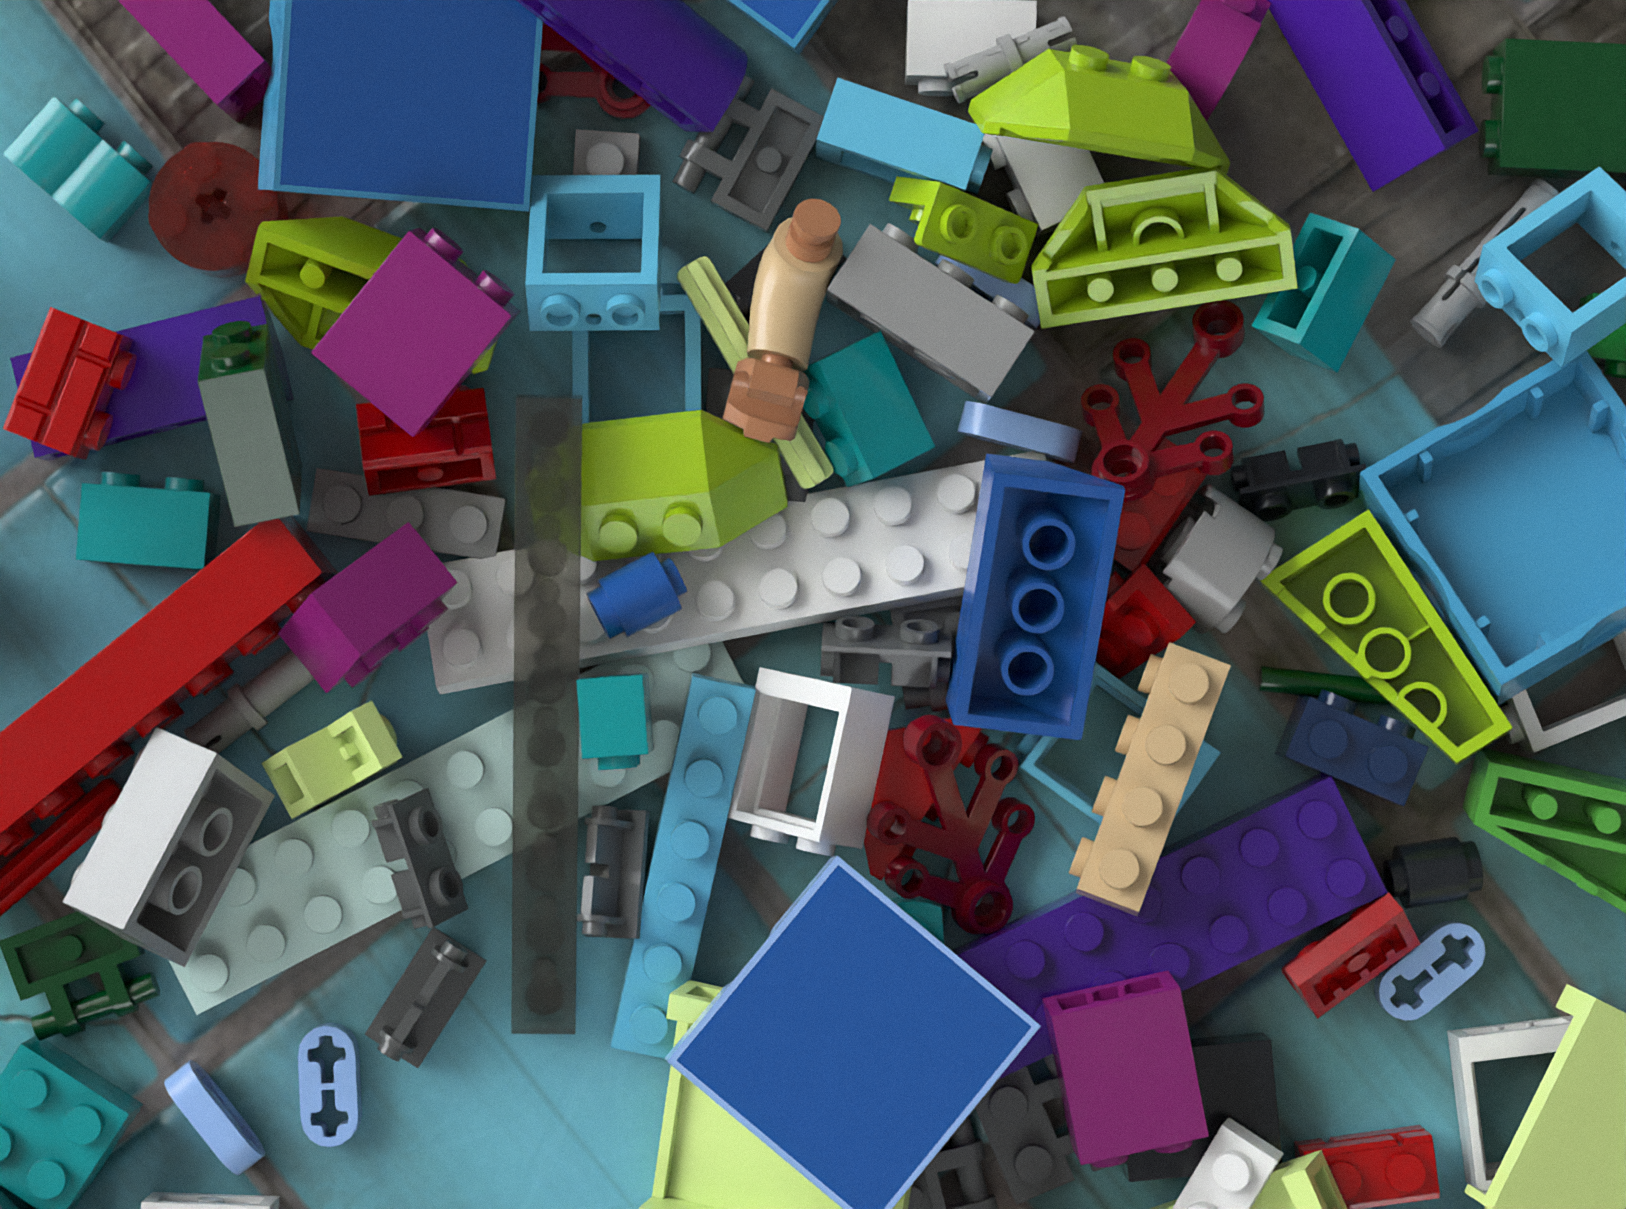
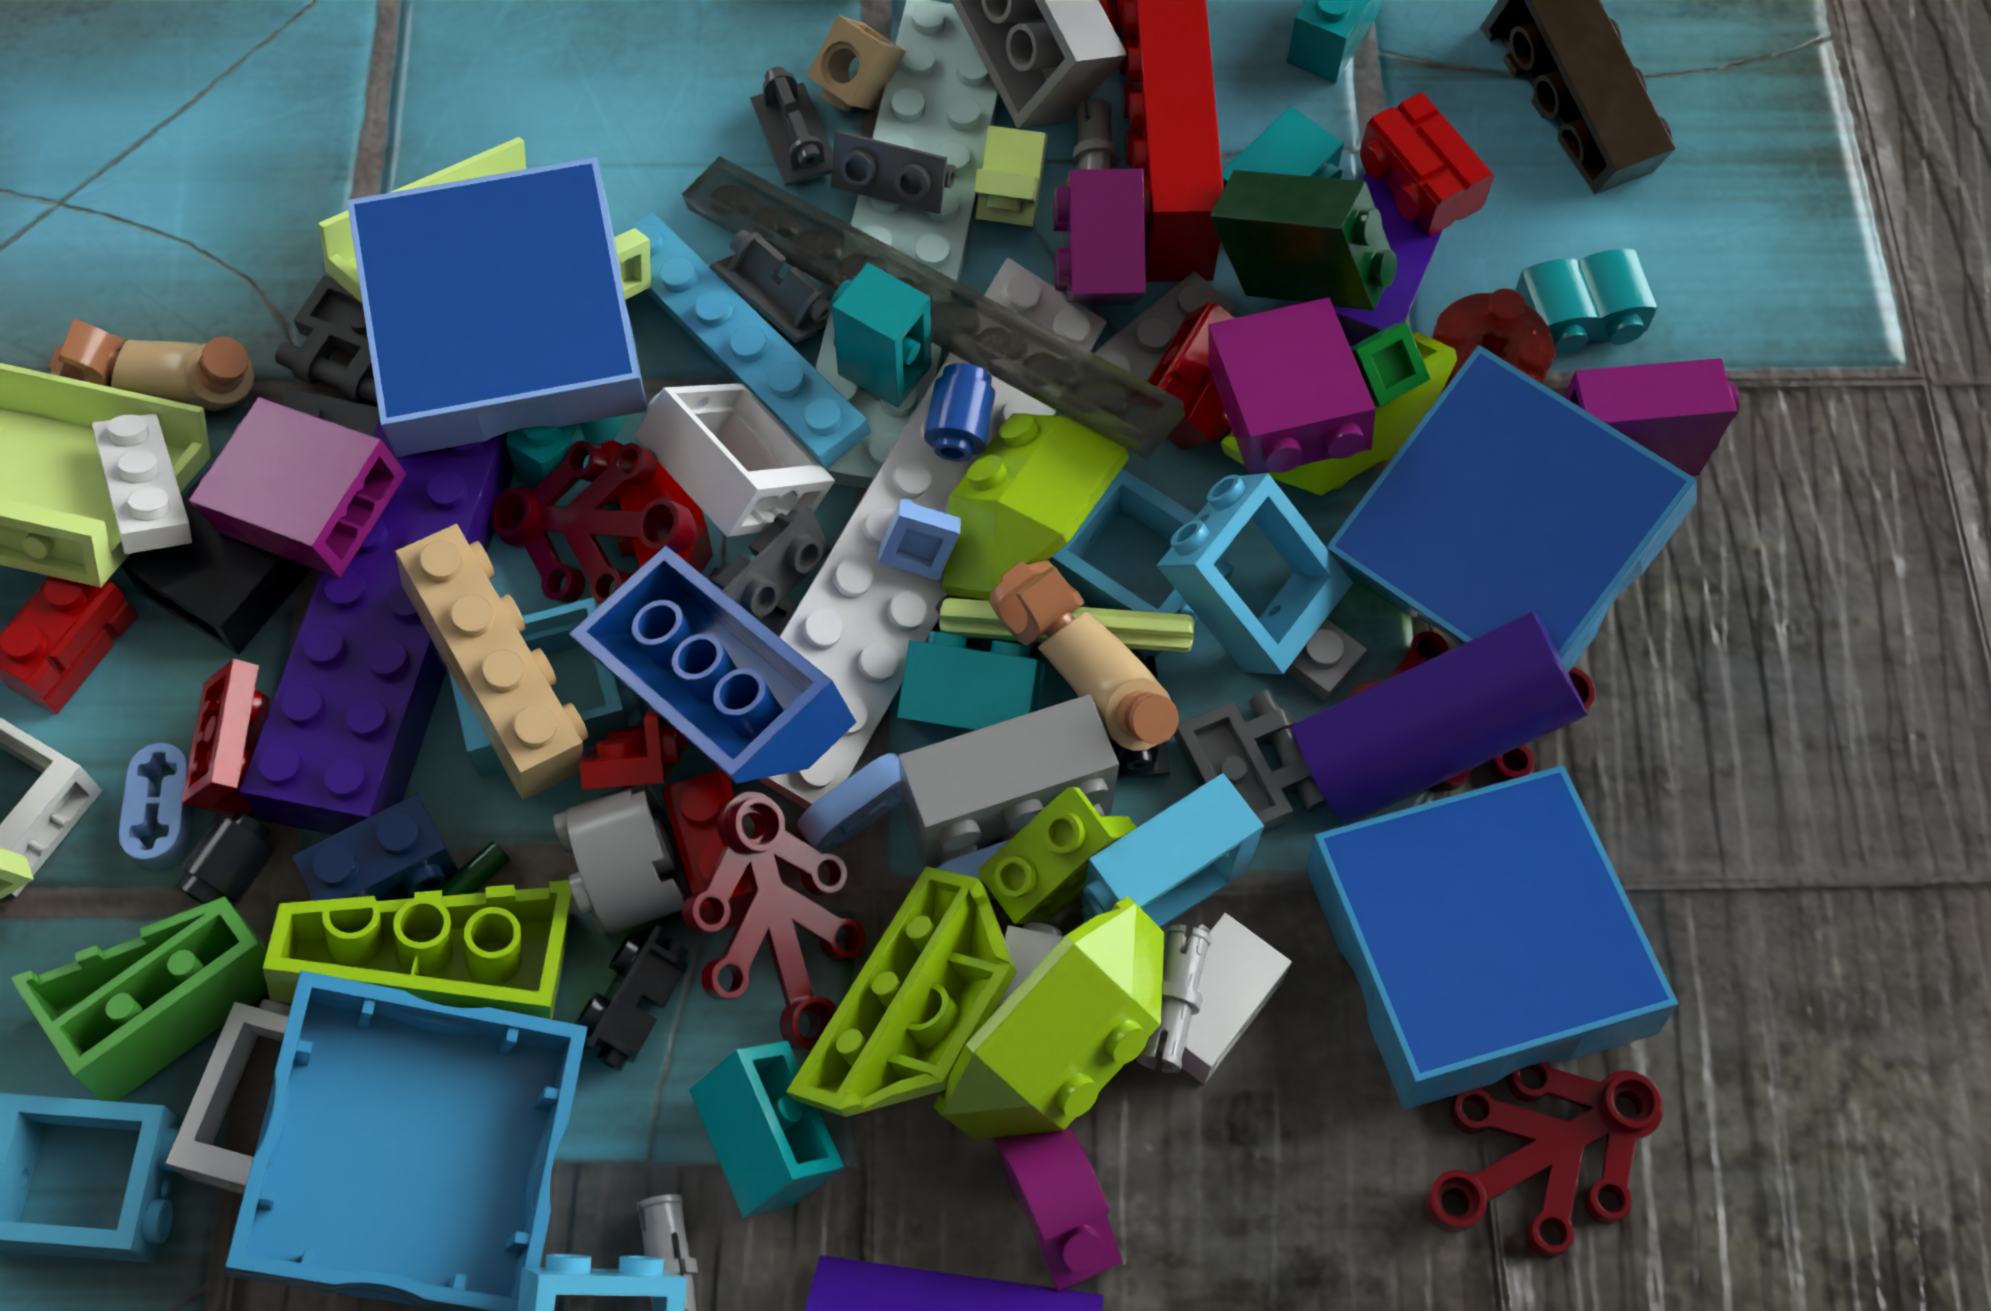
camera: 125 degrees right, 25 degrees down
light blue beam [298,1022,362,1147] -> none
none -> tan brick [806,15,906,112]
none -> light blue tile [878,498,961,581]
none -> green tile [1350,322,1431,407]

